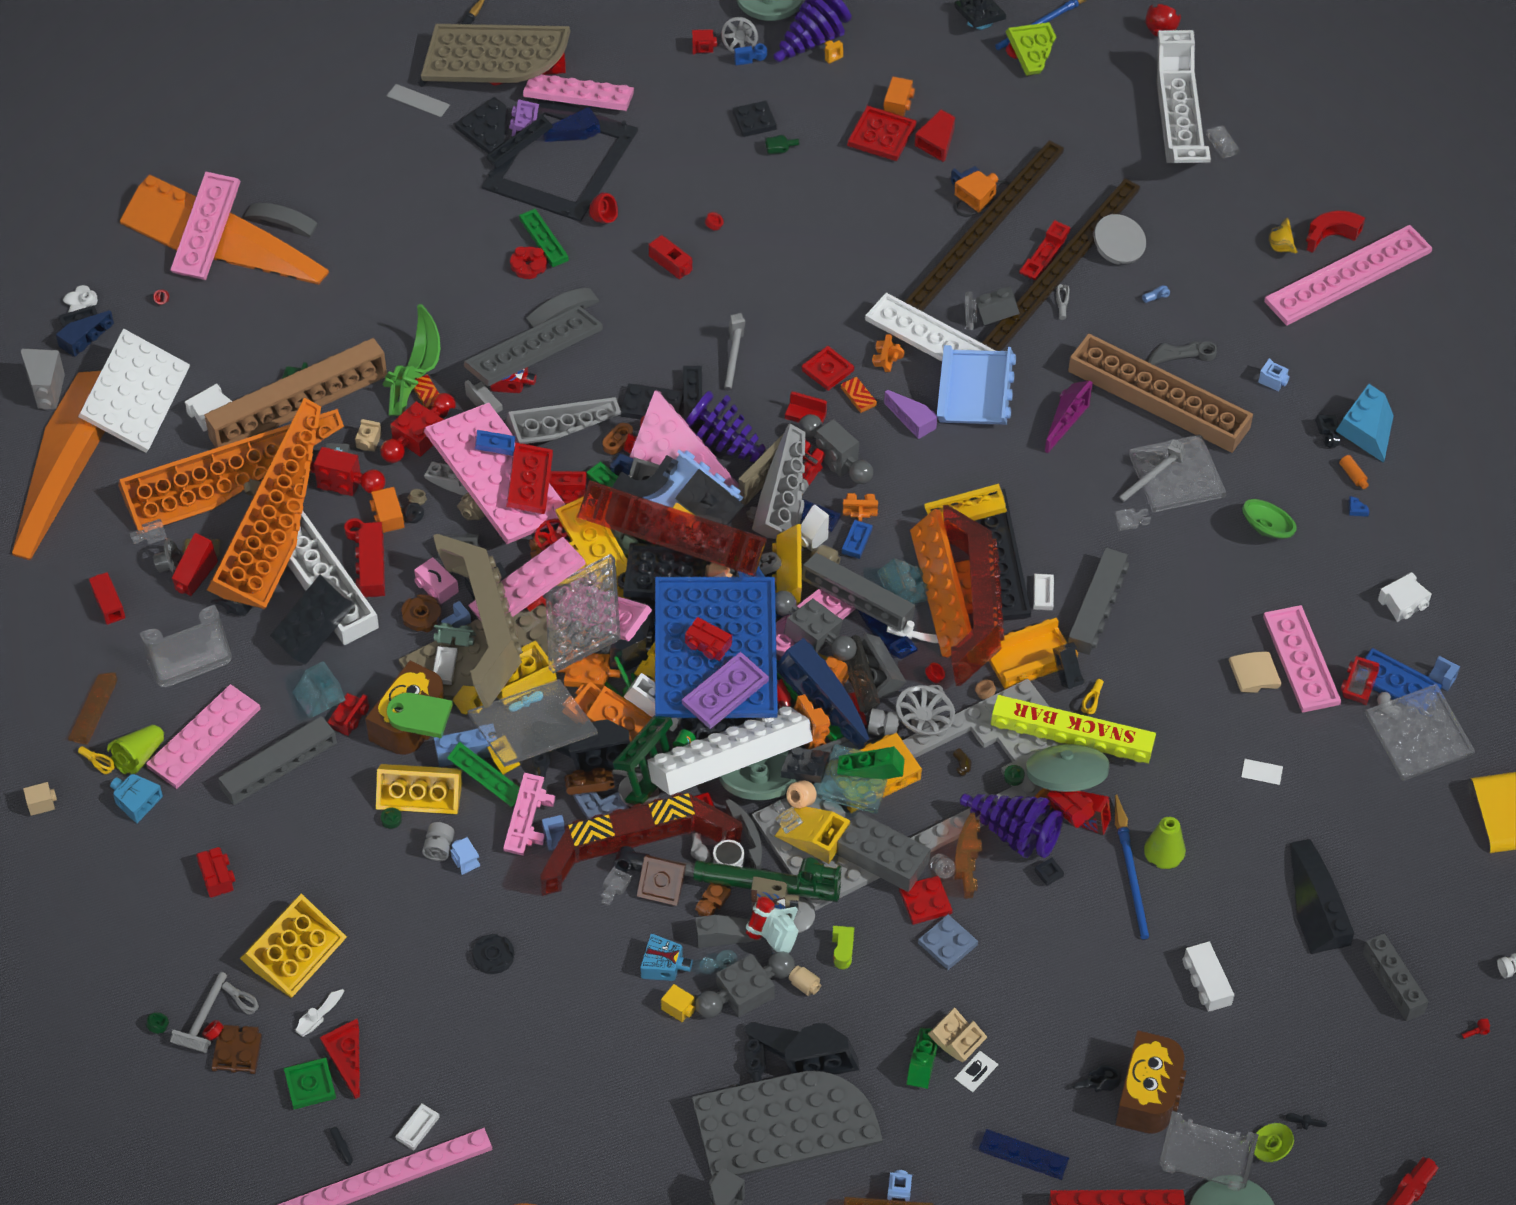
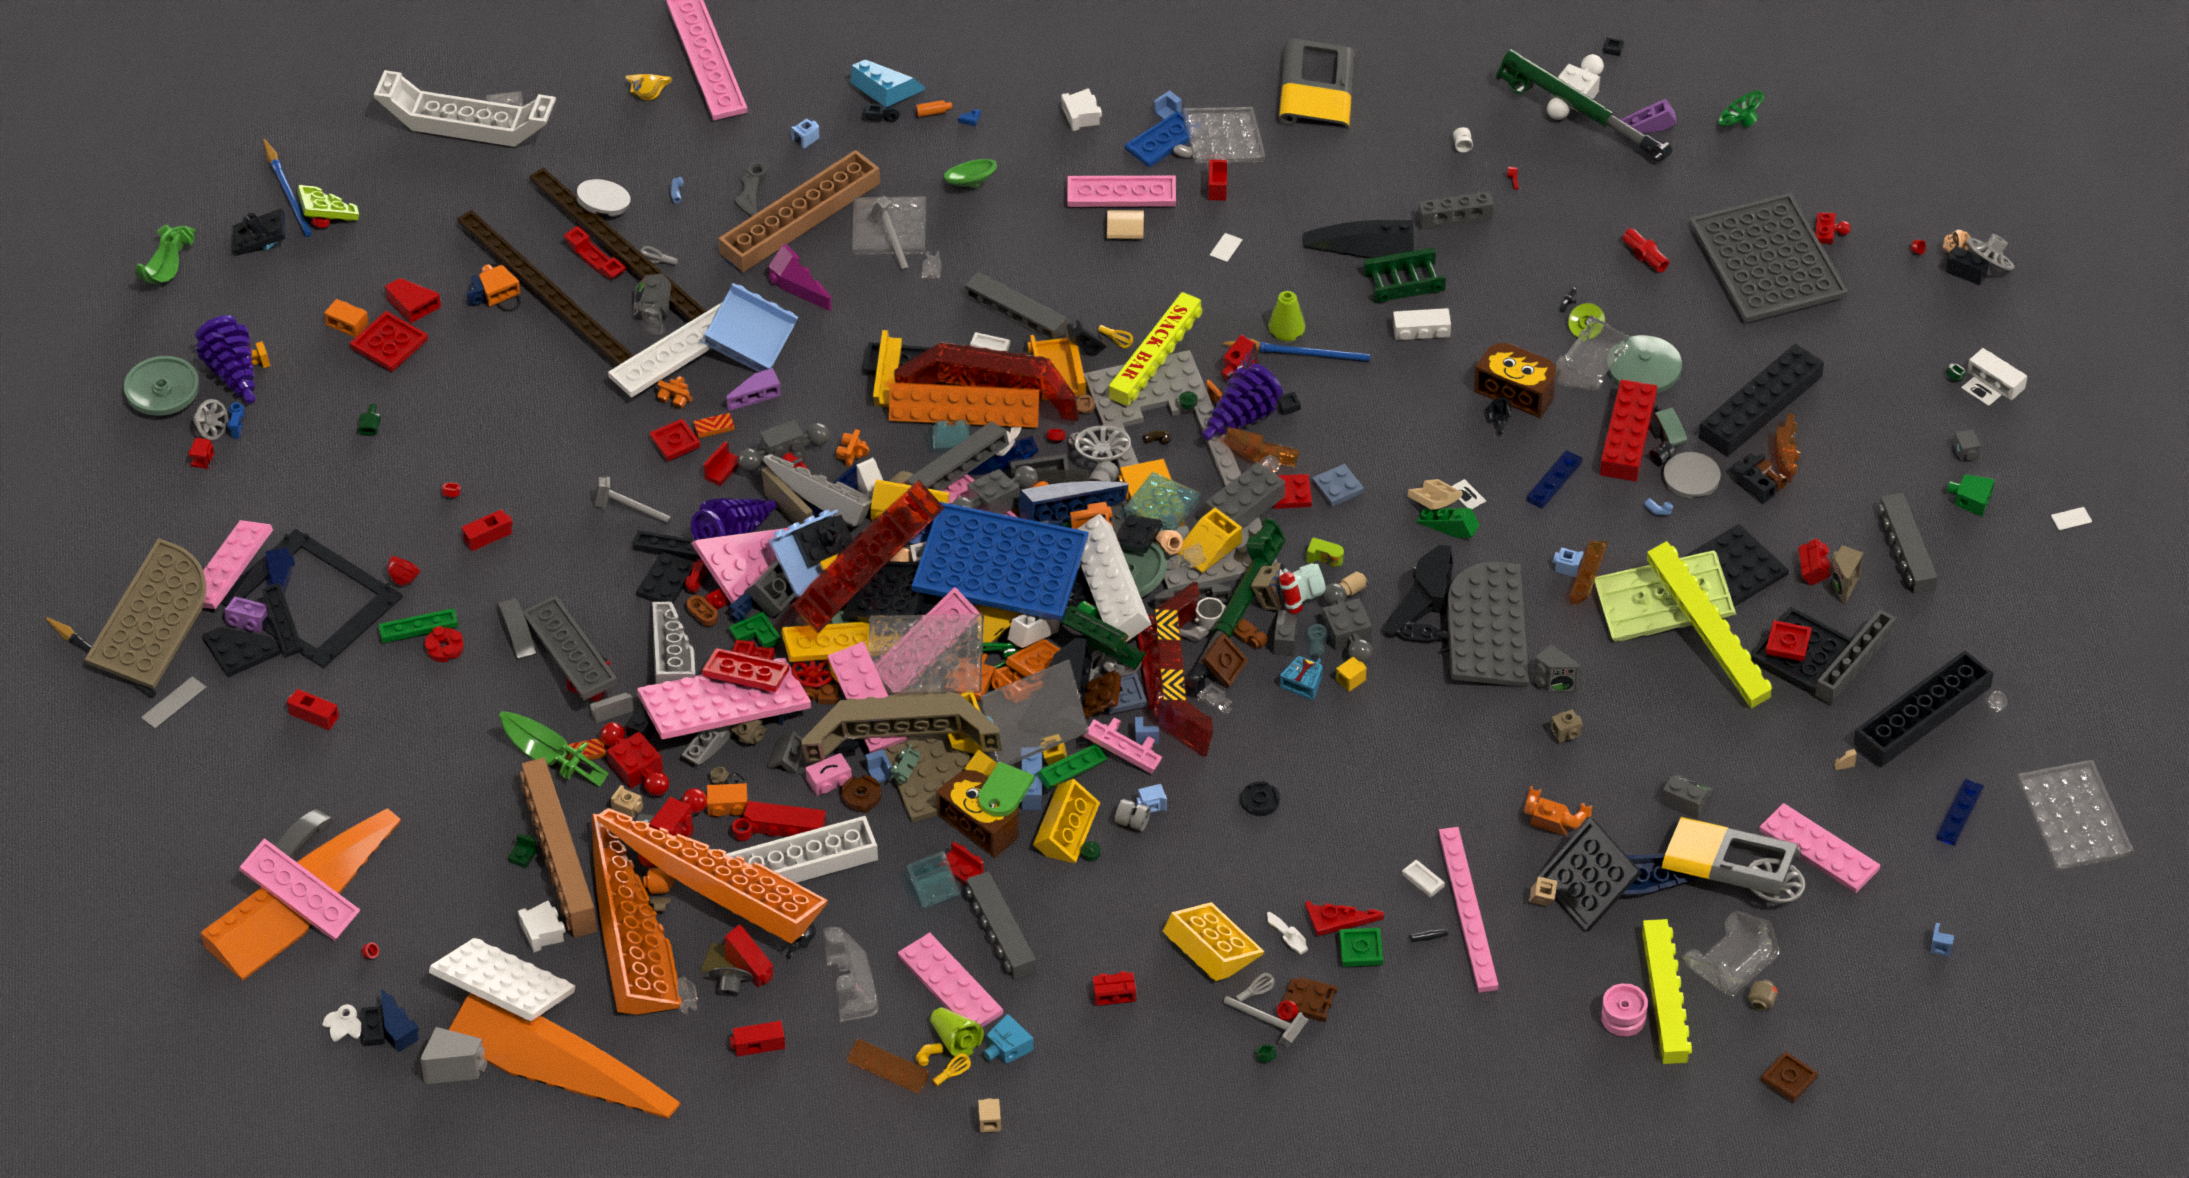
camera: 75 degrees left, 5 degrees down
black brick [270,574,356,665] -> none
white tile [433,646,458,685] -> none
blue plate [475,430,515,456] -> none
black arch [612,455,679,500] -> none
medium lavender plate [682,652,769,729] -> none
red brick [685,617,732,661] -> none
black plate [733,101,777,137] -> none
green slope [837,746,905,780] -> none
blue plate [842,520,873,559] -> none
sand green dish [1026,744,1109,792] -> none
red brick [1047,790,1095,828] -> none
red cylinder [1145,4,1181,37] -> none
red arch [1306,211,1365,253] -> none
red window [1341,656,1380,705] -> none
none -> red brick [287,689,339,730]
none -> yellow arm [916,1043,943,1066]
none -> red panel [1208,159,1227,201]
none -> dark green fence [1363,247,1446,303]

